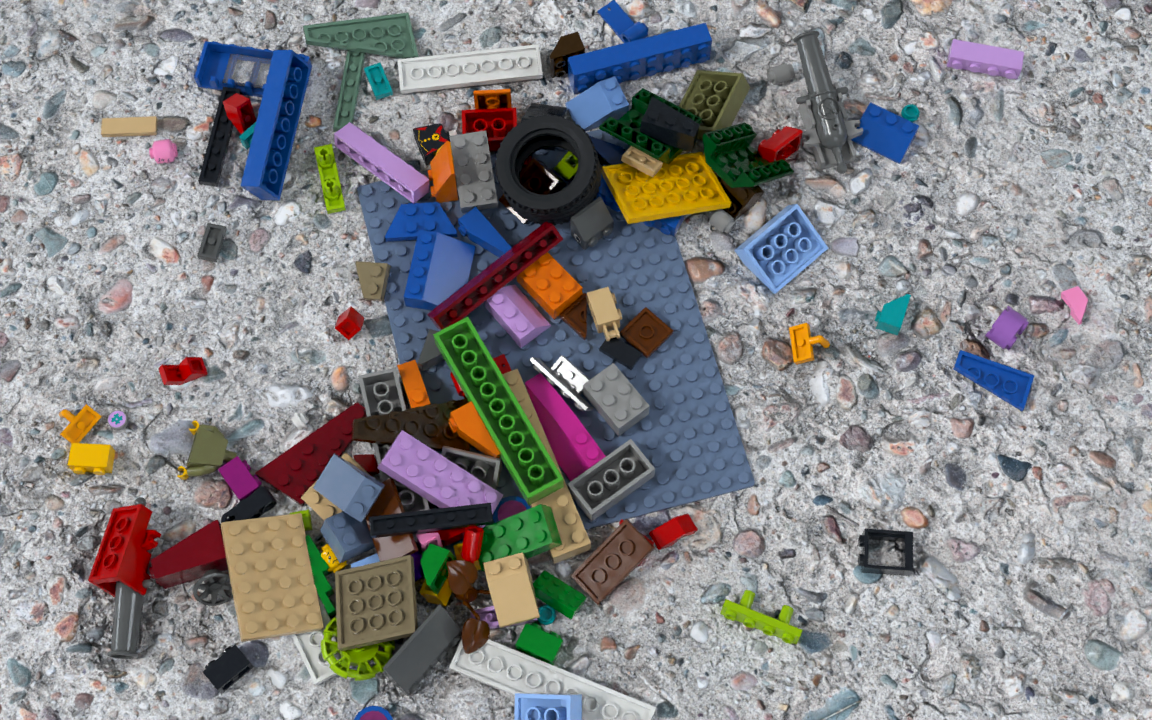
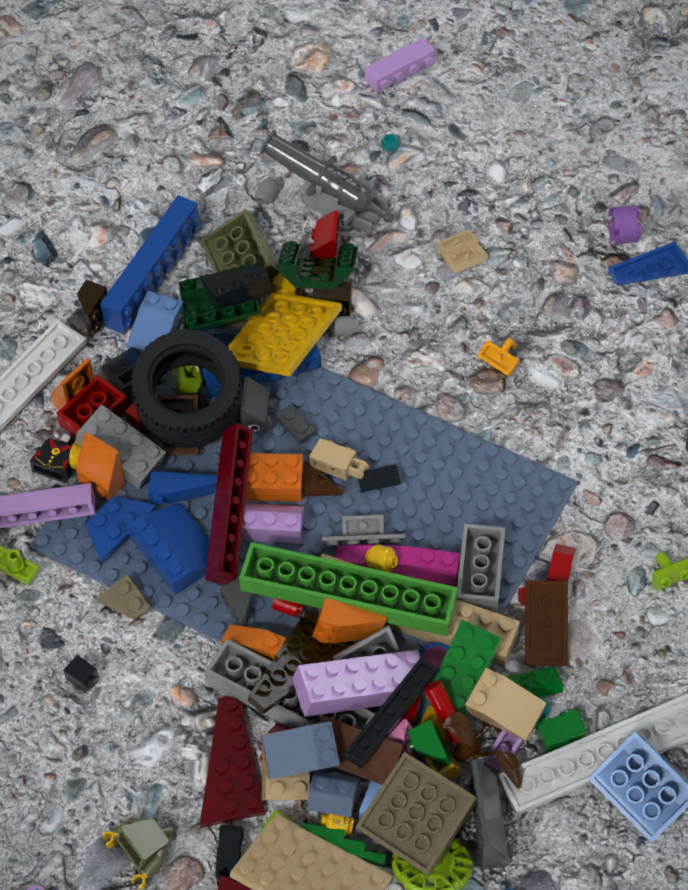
camera: 45 degrees left, 10 degrees down
red slope [158,357,208,385] -> none
magenta brick [218,456,262,501] -> none
red panel [335,306,365,340] -> none
light grey brick [583,363,650,437] -> none
blue door [597,0,648,43] -> none
reddish brown tile [620,307,674,359] -> none
tan plate [621,146,663,177] -> none
light blue slope [734,204,828,294] -> none
blue slope [851,102,919,164] -> none
teal slope [874,294,911,336] -> none
bright pink slope [1061,286,1088,325] -> none
none -> black brick [63,655,99,693]
none -> dark grey plate [276,404,316,445]
none -> yellow head [365,545,398,573]
none -> tan slope [436,229,488,273]

